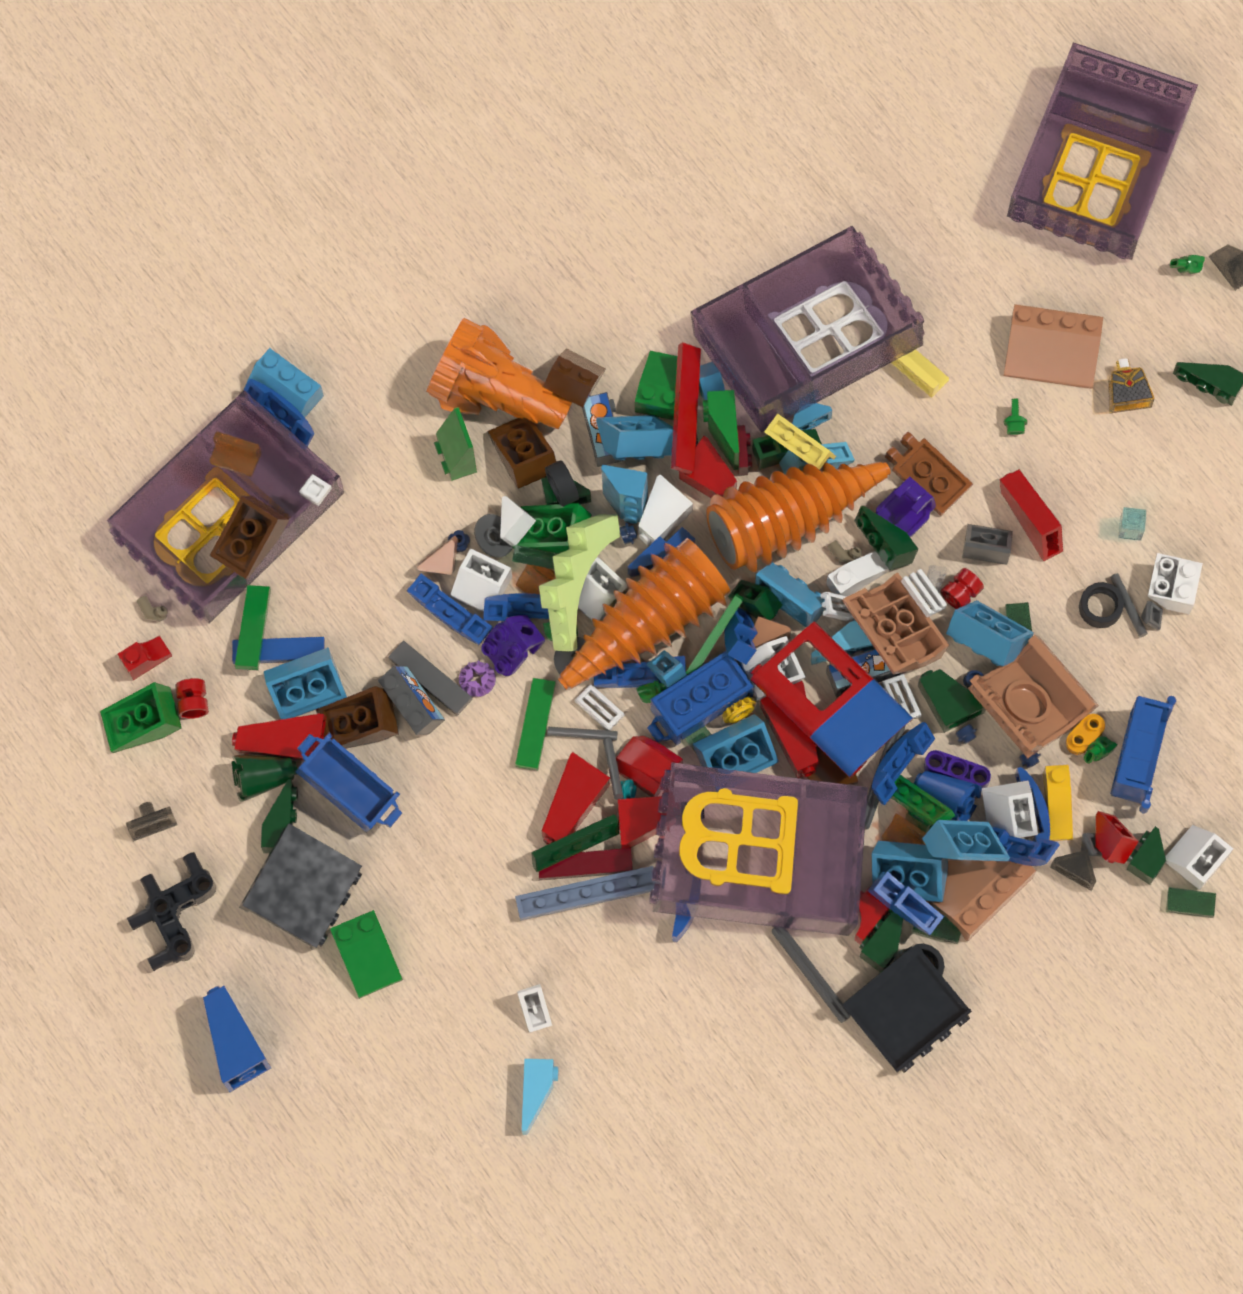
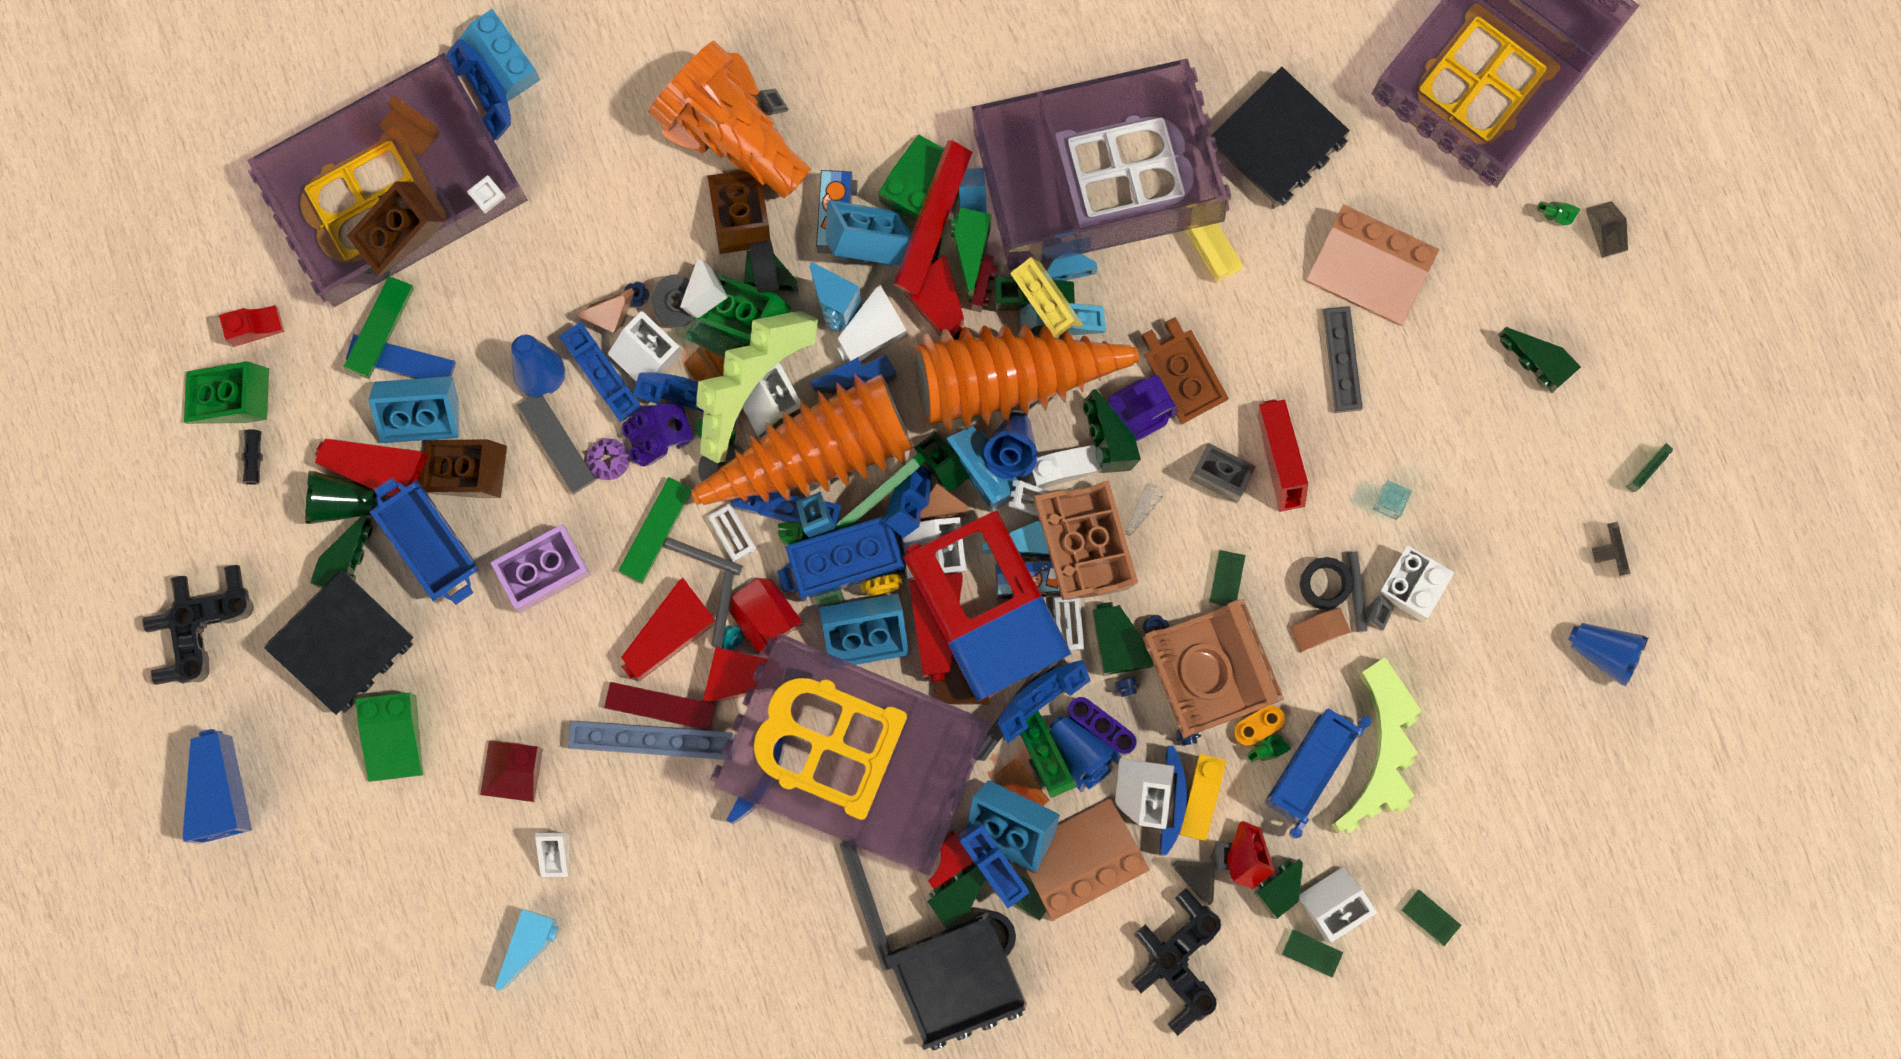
camera: 15 degrees right, 10 degrees up
clear smoke tile [126,802,178,842] -> none
dark tan arm [137,596,168,621] -> none
red wheel [175,678,209,719] -> none
dark grey brick [378,666,445,735] -> none
green slope [434,407,477,481] -> none
dark green tile [531,814,619,872] -> none
reddish brown slope [543,348,606,408] -> none
dark blue plate [619,523,637,545] -> none
dark tan arm [828,540,862,563] -> none
white tile [901,569,947,617] -> none
dark azure slope [922,820,1010,861] -> none
red wheel [940,568,984,609] -> none
dark azure slope [946,600,1034,666] -> none
blue slope [991,826,1060,866] -> none
green piece [1004,398,1028,435] -> none
torso [1108,359,1155,414] -> none
none -> black pin [241,429,263,485]
none -> dark red slope [480,741,543,802]
none -> lavender brick [490,524,591,613]
none -> blue cone [511,334,566,398]
none -> dark grey slope [758,89,789,114]
none -> blue cone [984,412,1038,479]
none -> black pin [1131,888,1221,1036]
none -> black panel [1207,66,1350,209]
none -> nougat slope [1291,608,1351,652]
none -> dark grey tile [1323,306,1363,413]
none -> yellowish green arch [1331,657,1422,834]

